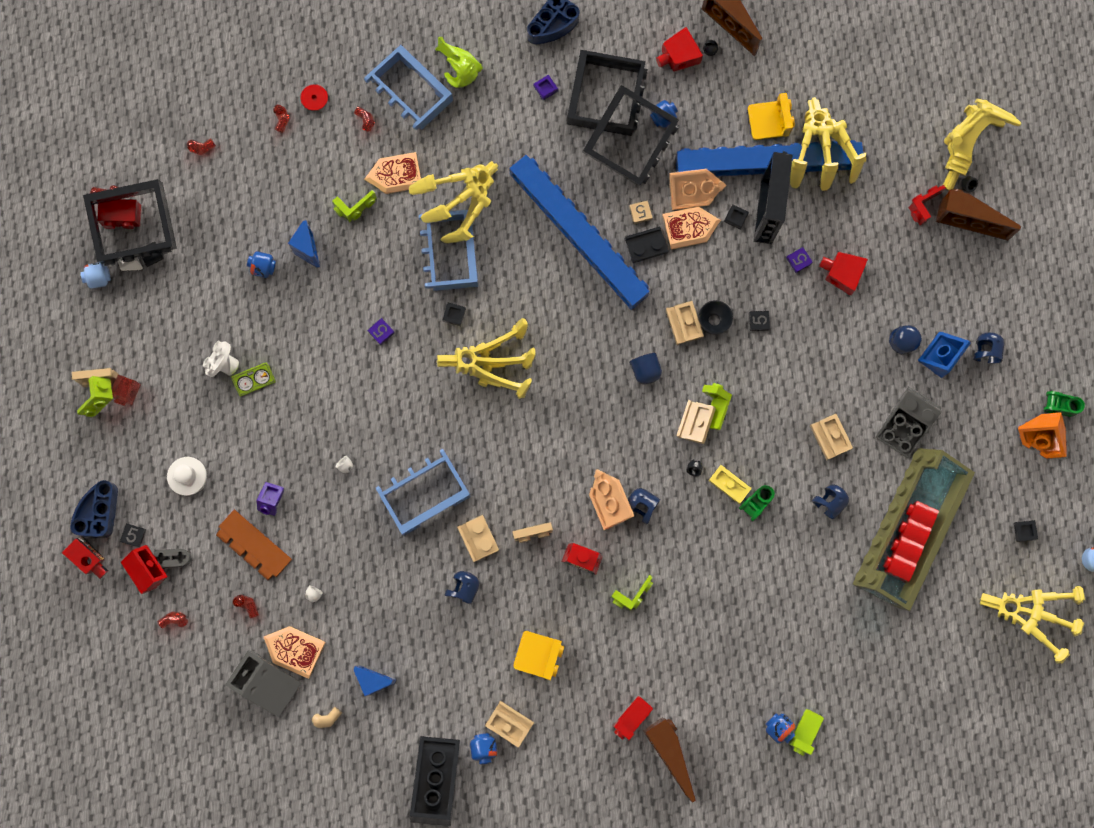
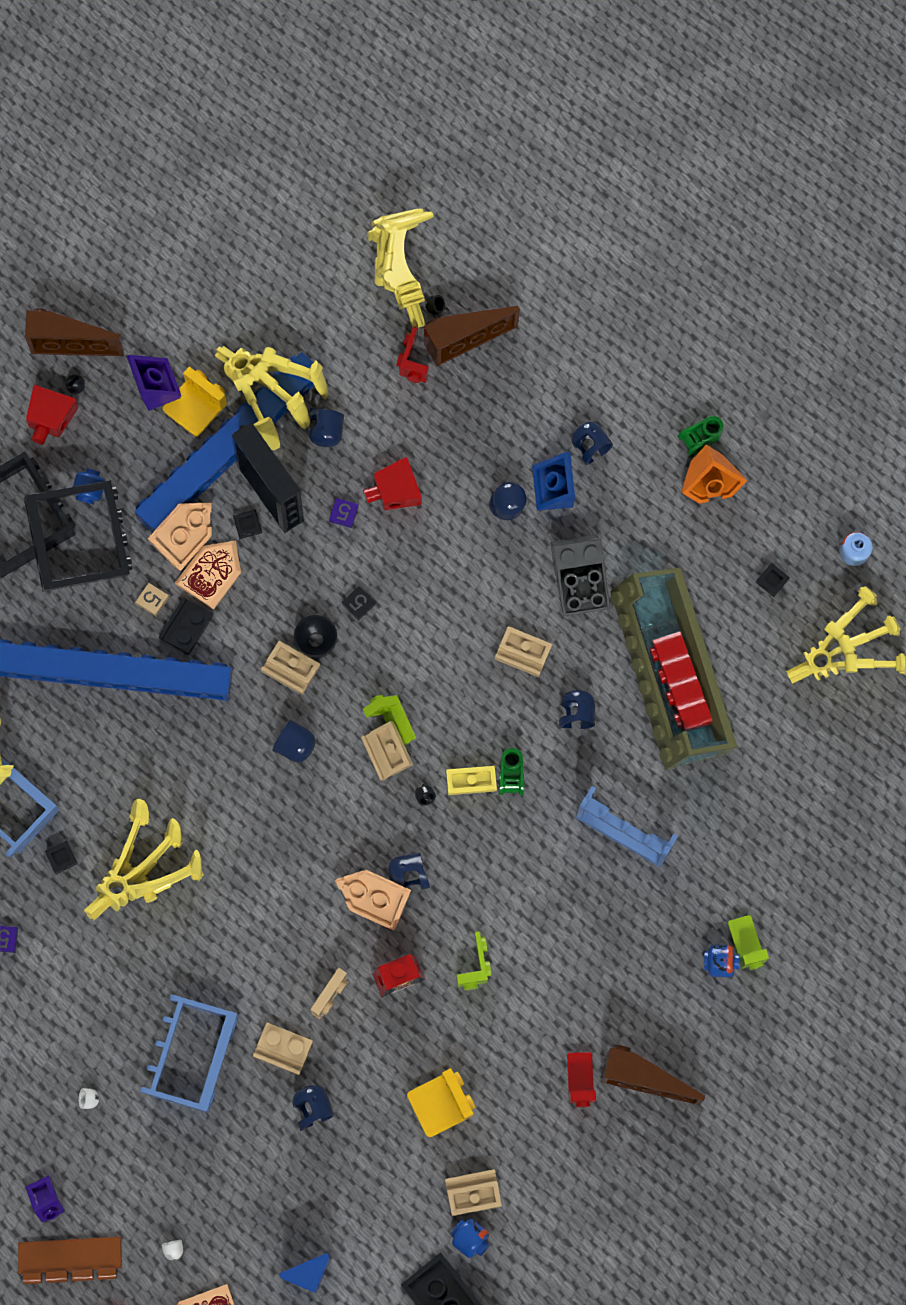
camera: 45 degrees left, 5 degrees down
none -> dark purple slope [127,355,181,411]
none -> dark blue helmet [309,408,344,447]
none -> medium blue hinge [576,786,678,867]

